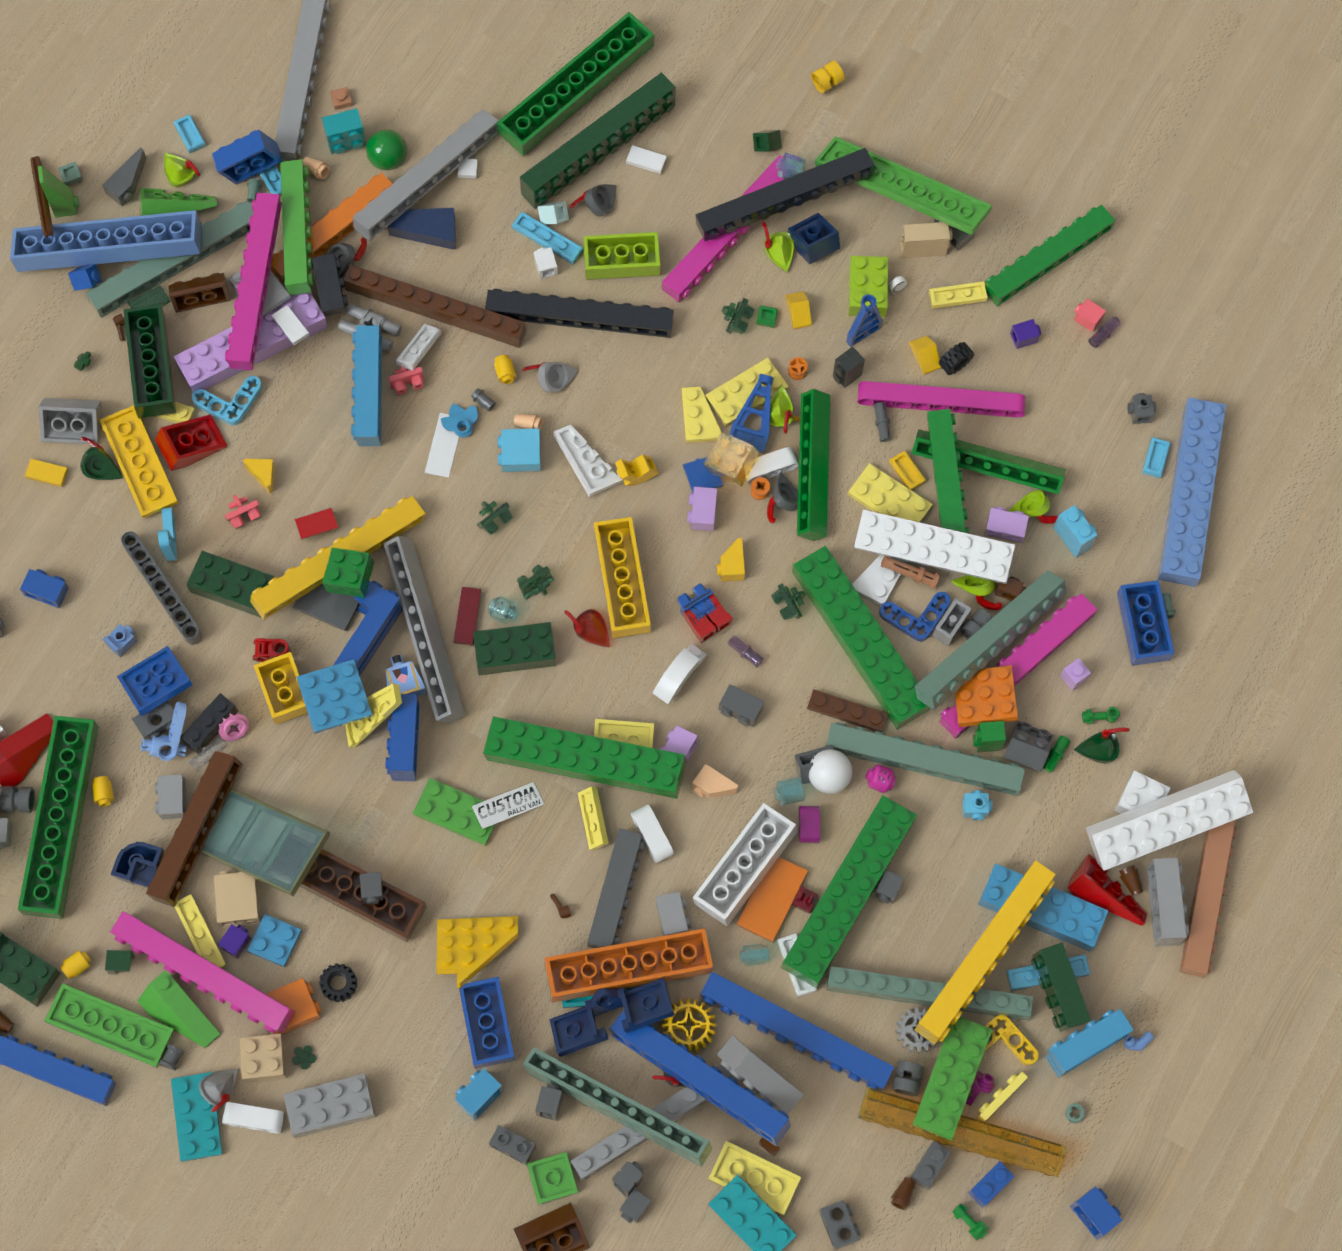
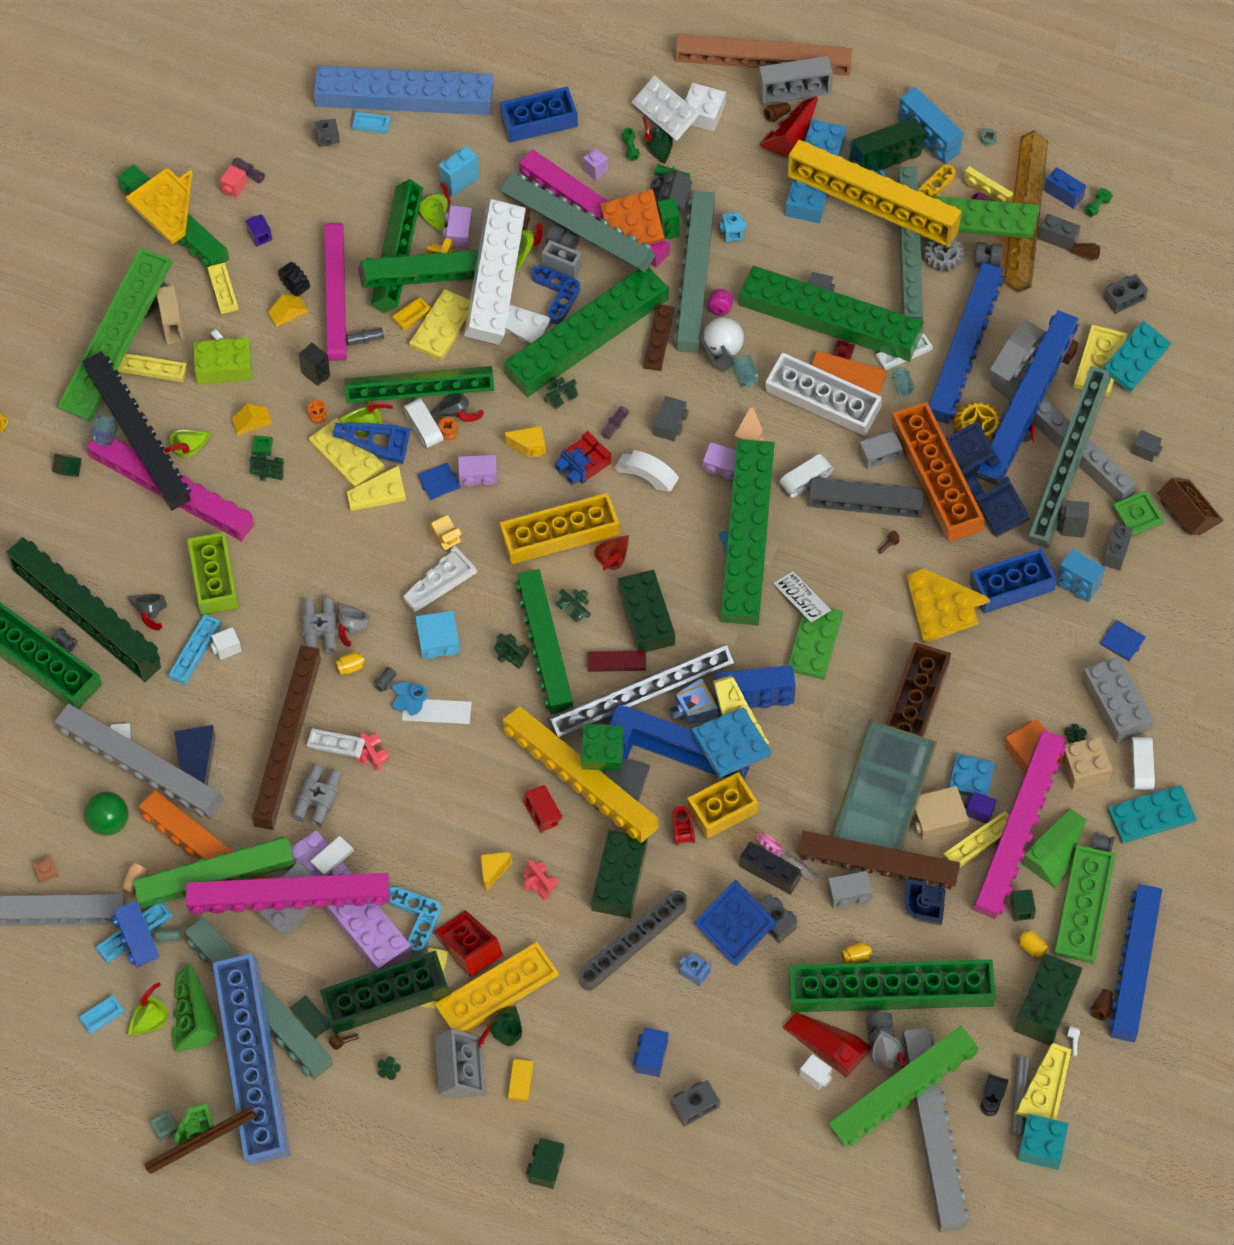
camera: 95 degrees left, 10 degrees down
blue brick [68,264,102,291] -> none
dark grey slope [102,147,146,206] -> none
light blue piece [140,702,187,761] -> none
medium azure beam [158,507,177,561] -> none
reddish brown slope [168,273,231,313] -> none
light grey piece [198,1069,238,1113] -> none
black brick [312,253,349,316] -> none
black tyre [319,963,357,1002] -> none
teal brick [322,108,366,154] -> none
dark grey piece [327,237,367,277] -> none
dark azure brick [351,325,382,446] -> none
dark grey brick [360,872,384,904] -> none
black brick [485,289,674,338] -> none
clear light blue head [488,596,518,624] -> none
light nougat cone [514,414,543,431] -> none
light aqua panel [537,201,569,224] -> none
light yellow plate [578,786,609,850] -> none
light yellow wing [594,719,654,748] -> none
dark grey brick [612,1161,643,1197] -> none
white tile [626,145,667,174] -> none
clear yellow brick [703,432,760,487] -> none
dark blue slope [788,212,840,264] -> none
magenta beam [799,806,820,843] -> none
blue plate [846,294,883,347] -> none
nougat pin [880,555,940,589] -> none
blue brick [1070,1186,1122,1240] -> none
white brick [1086,770,1253,871] -> none
none -> dark grey bush [52,628,77,653]
none -> light yellow plate [117,353,188,382]
none -> yellow wing [125,167,193,245]
none -> light grey pin [301,597,338,654]
none -> yellow panel [426,238,453,255]
none -> green brick [515,569,573,715]
none -> white plate [631,75,700,141]
none -> blue piece [1100,620,1146,661]

